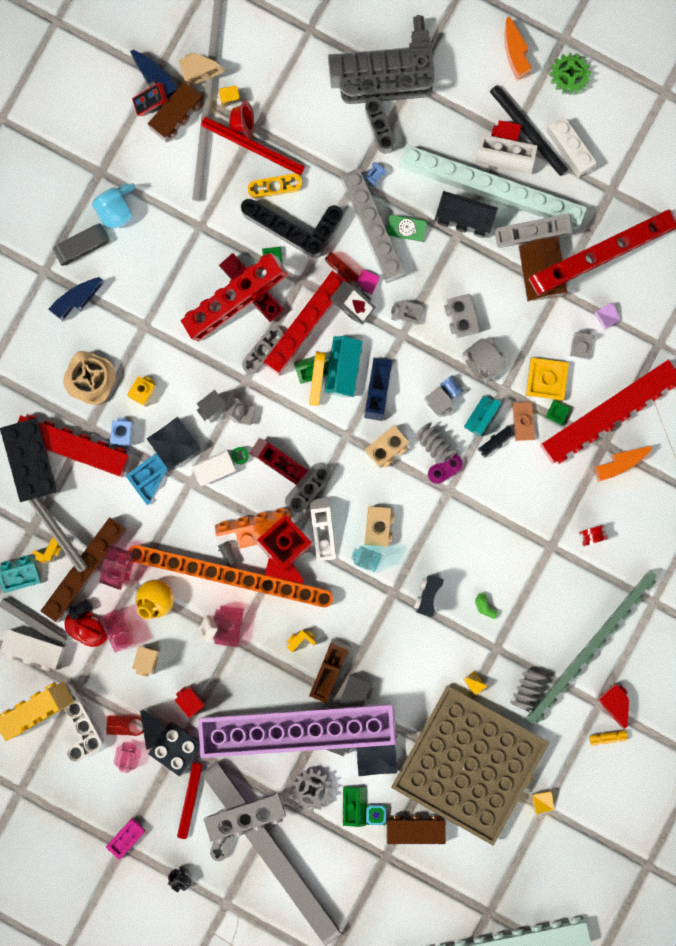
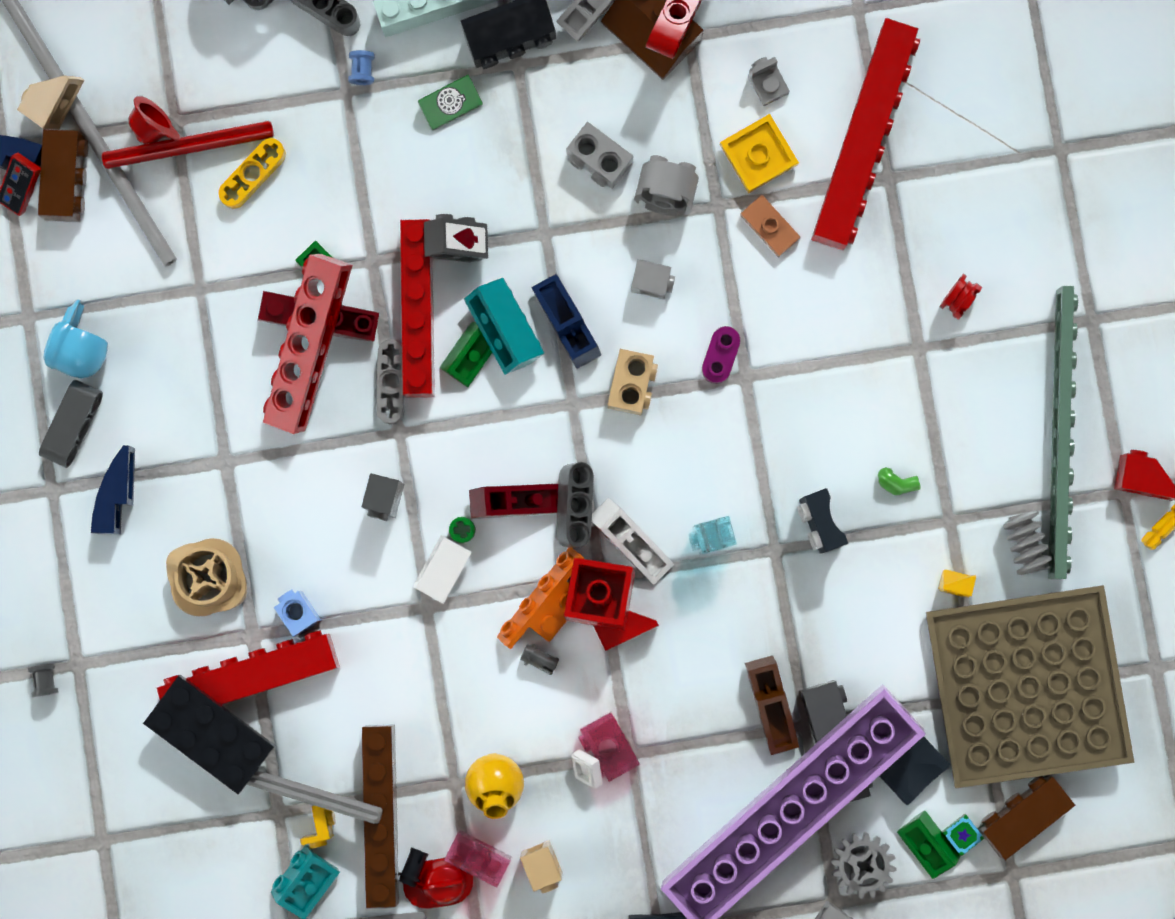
camera: 30 degrees left, 0 degrees up
clear pink brick [99,545,134,590] -> none
dark azure wing [125,453,167,505] -> none
yellow brick [127,375,156,407] -> none
orange beam [127,545,333,607] -> none
black brick [146,416,201,471] -> none
red brick [174,686,206,718] -> none
yellow slope [219,86,240,107] -> none
light grey bracket [225,397,256,426] -> none
black beam [241,199,343,258] -> none
yellow bracket [286,630,316,652] -> none
yellow beam [309,351,326,406] -> none
clear red piece [324,252,359,284] -> none
light grey brick [341,168,404,283] -> none
dark pink tile [356,269,380,295] -> none
tan brick [364,506,395,547] -> none
light grey bracket [391,300,423,325] -> none
light grey piece [415,422,457,464] -> none
medium blue bush [439,375,464,400] -> none
teal bracket [464,395,501,437] -> none
black pin [478,425,515,458] -> none
yellow slope [531,790,554,814] -> none
green tile [545,400,571,426] -> none
orange slope [594,446,652,482] -> none
lavender slope [595,303,620,330] -> none

